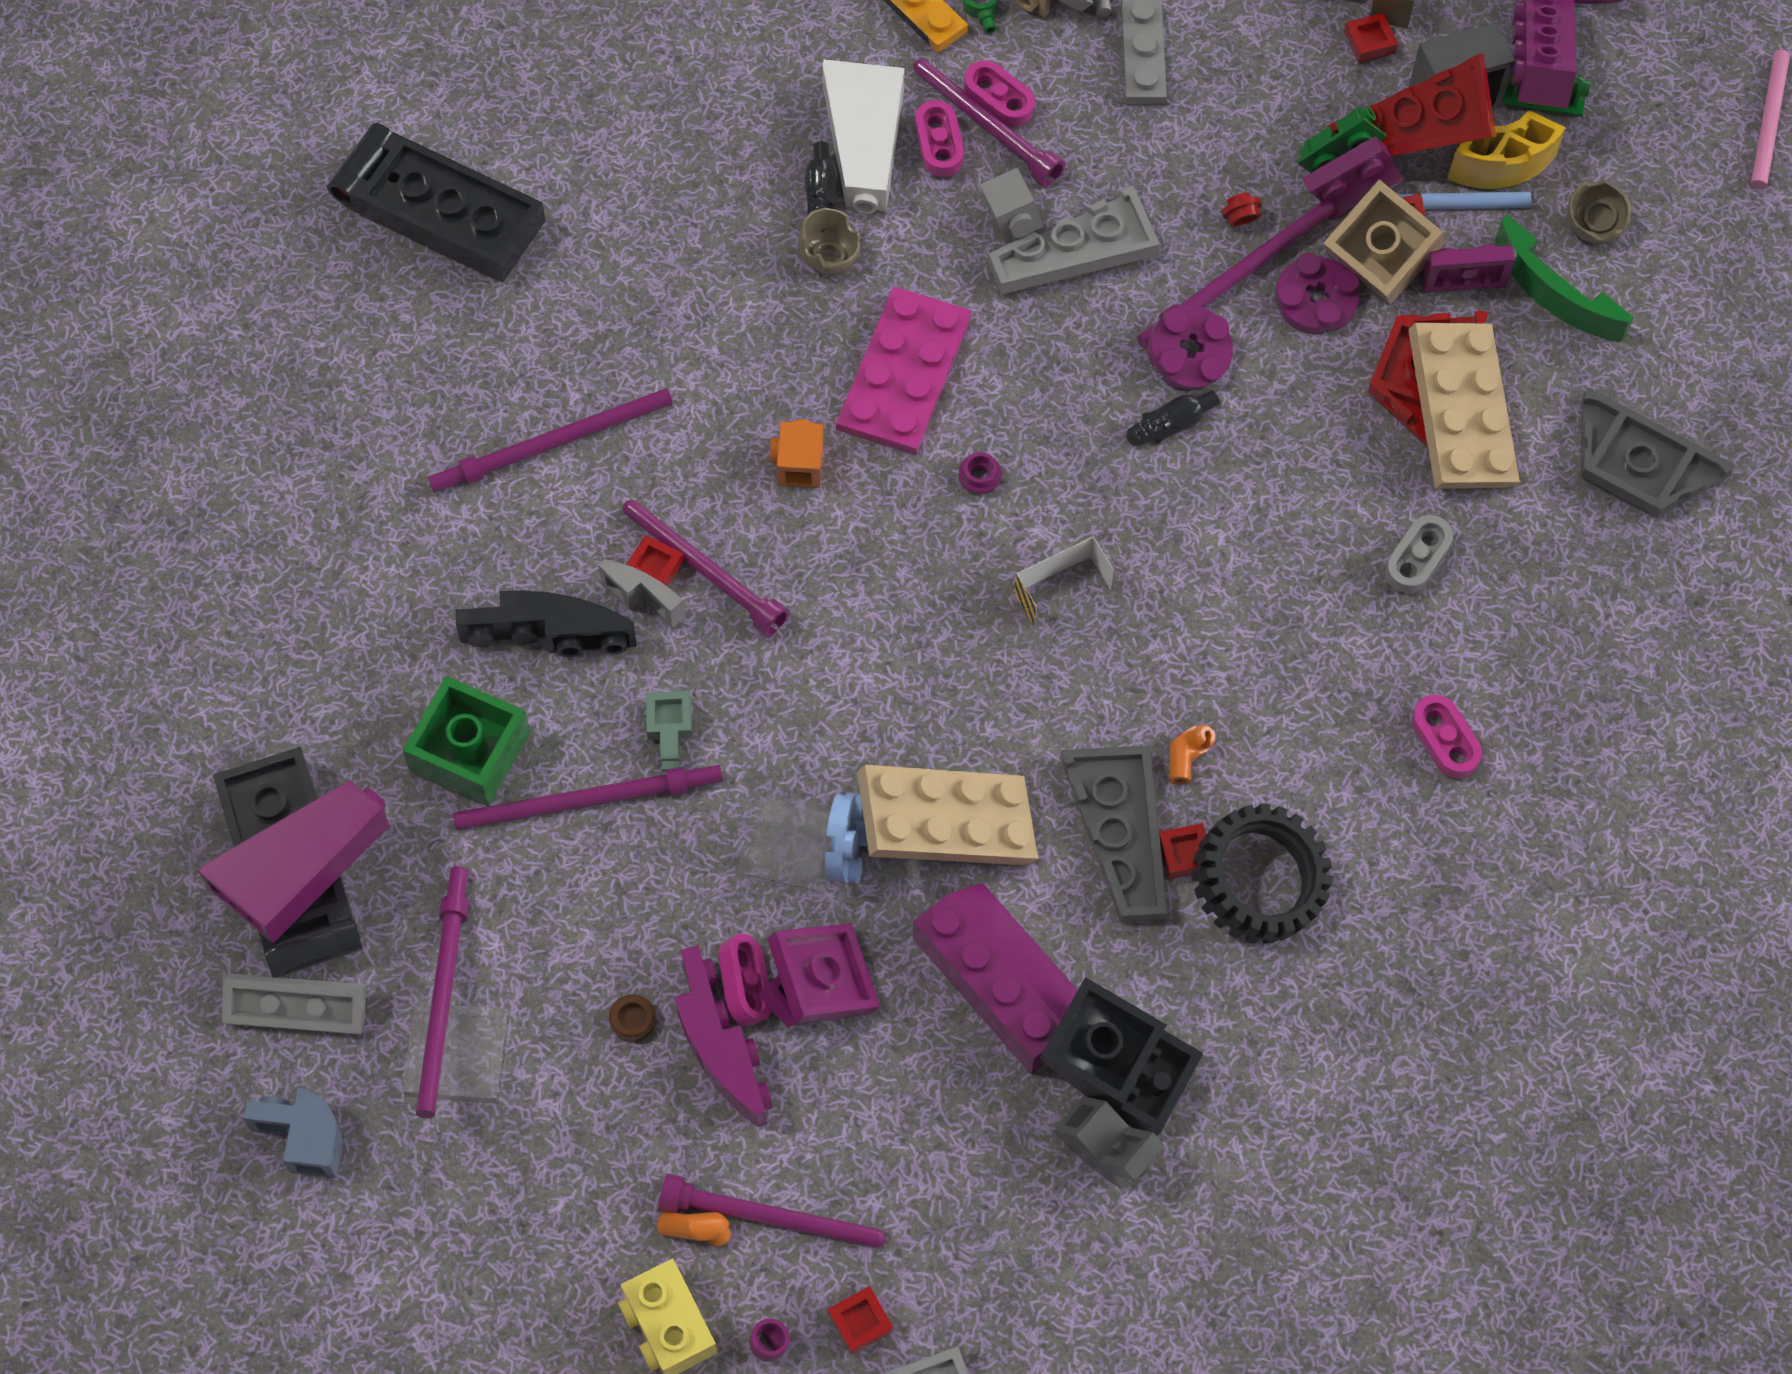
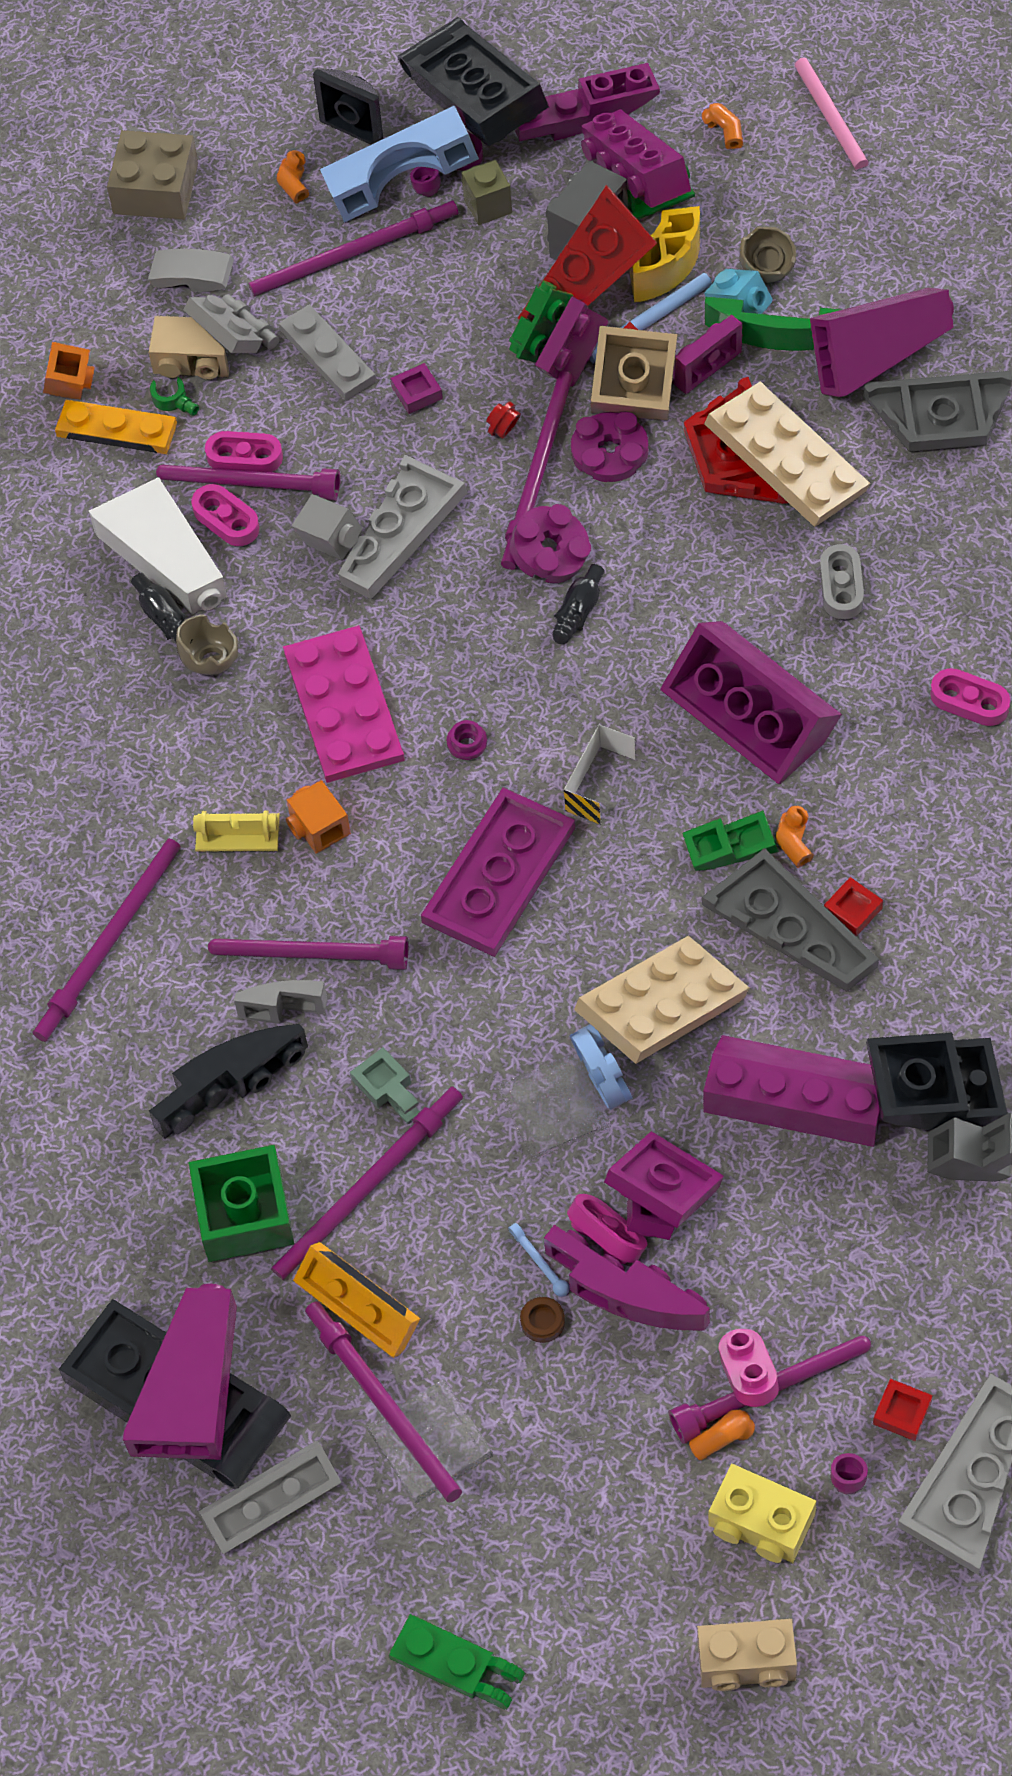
camera: 30 degrees left, 5 degrees down
sand blue brick [243,1088,343,1178] -> none
red plate [626,535,684,587] -> none
black tyre [1192,804,1333,944] -> none
red plate [1344,13,1398,63] -> none
none -> light yellow hinge [193,810,280,852]
none -> light orange plate [293,1242,421,1358]
none -> green hinge [389,1614,525,1710]
none -> magenta plate [390,363,443,414]
none -> magenta plate [421,787,575,957]
none -> light blue hinge [508,1223,570,1297]
none -> magenta slope [660,621,842,784]
none -> green slope [682,811,779,871]
none -> orange arm [702,103,743,149]
none -> medium azure bracket [704,269,773,314]
none -> dark pink plate [718,1329,779,1407]
none -> magenta slope [810,287,954,397]

